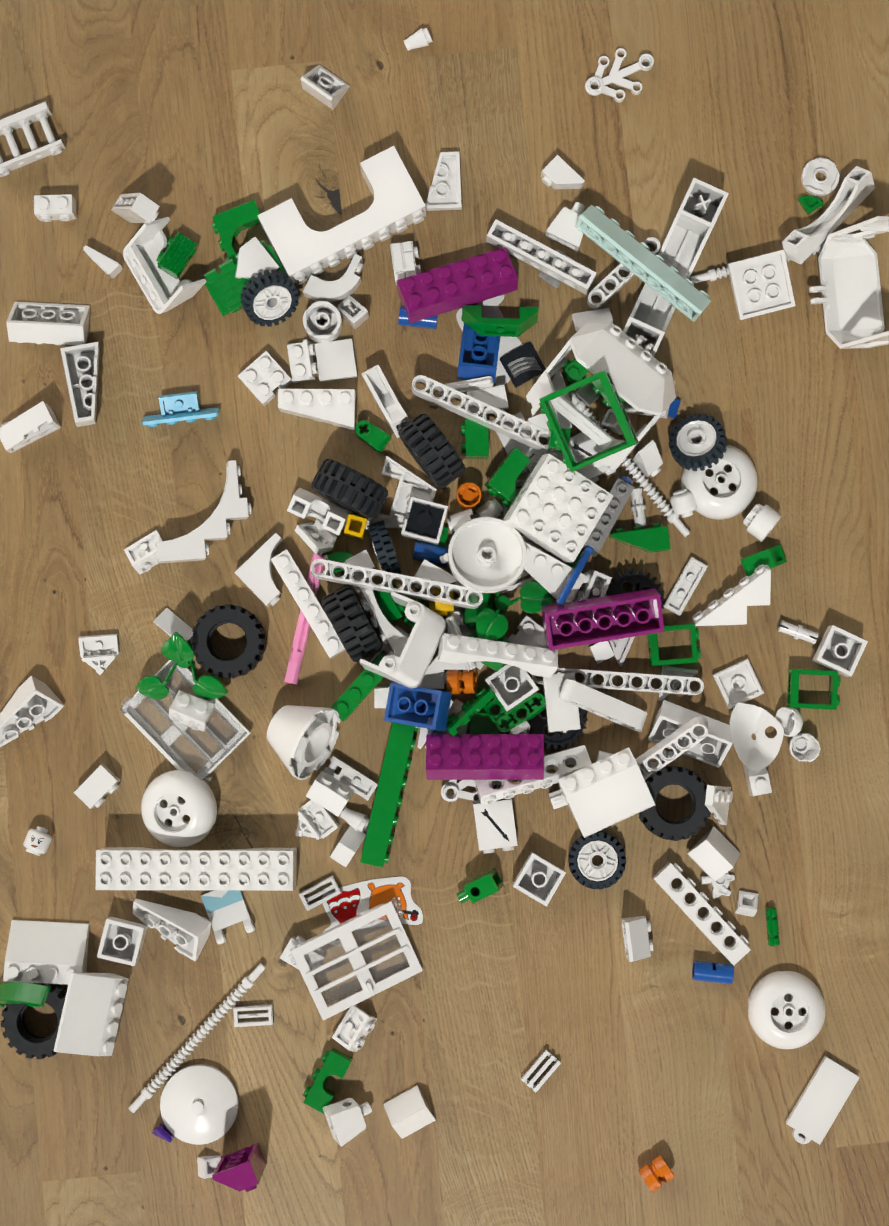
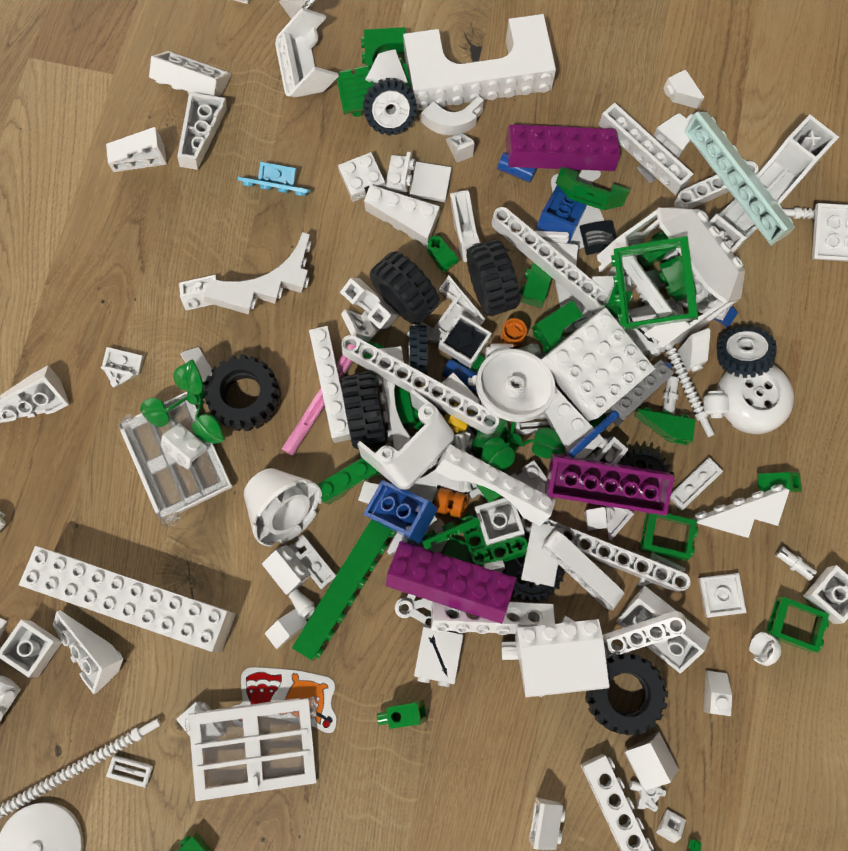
camera: 15 degrees right, 10 degrees down
white brick [74,764,121,809] -> none
white slope [83,245,123,279] -> none
white brick [141,770,217,847] -> none
green brick [156,232,197,280] -> none
white flag [201,890,255,944] -> none
white arch [234,533,283,607] -> none
white slope [295,800,340,840] -> none
white tile [299,876,342,911] -> none
white brick [303,301,342,343] -> none
white bracket [332,1005,377,1052] -> none
yellow brick [344,514,368,540] -> none
white brick [390,241,421,285] -> none
white wing [425,152,462,211] -> none
white brick [512,851,566,907] -> none
wheel [568,831,626,890] -> none
white plant [585,48,654,103] -> none
white wing [705,785,733,826] -> none
white piece [729,702,784,773] -> none
white piece [743,504,782,542] -> none
white hair [789,733,821,762] -> none

